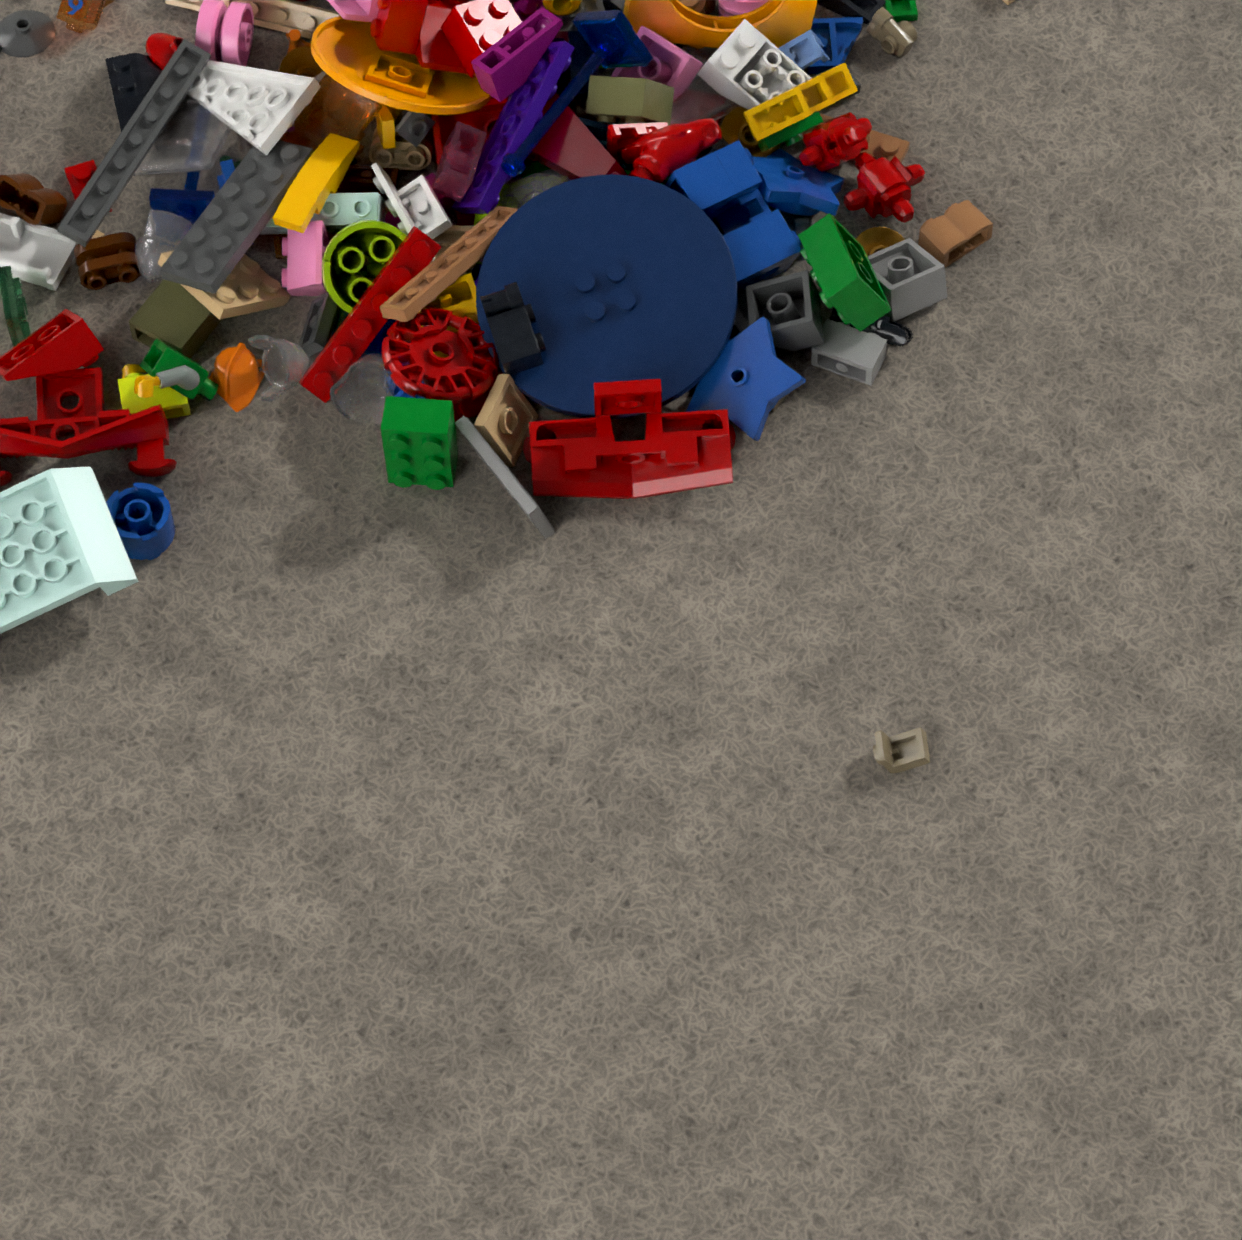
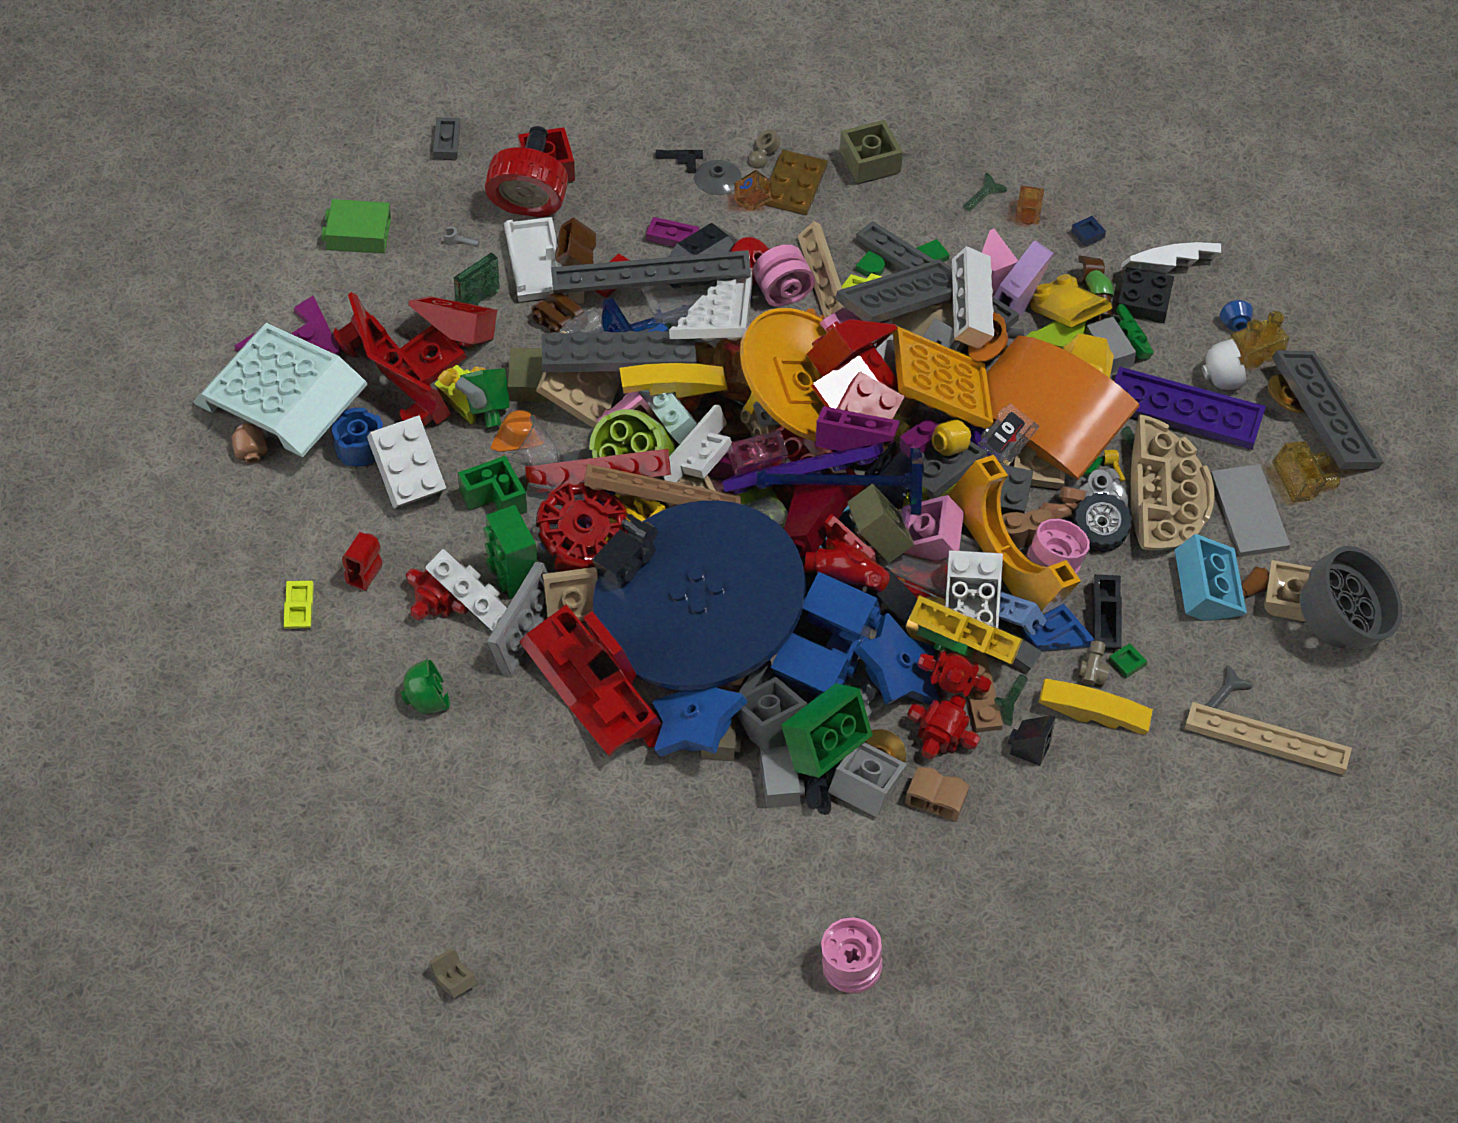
camera: 55 degrees right, 5 degrees down
none -> nougat head [231,424,267,464]
none -> neon yellow slope [284,581,314,629]
none -> red brick [342,532,383,591]
none -> white brick [367,416,446,509]
none -> green cylinder [401,659,451,714]
none -> red piece [406,563,469,620]
none -> white bracket [426,549,507,631]
none -> green brick [458,455,527,514]
none -> magenta plate [646,217,699,247]
none -> bright pink wheel [821,917,883,994]
none -> clear green piece [994,674,1028,726]
none -> black slope [1008,715,1056,766]
none -> yellow slope [1038,678,1153,735]

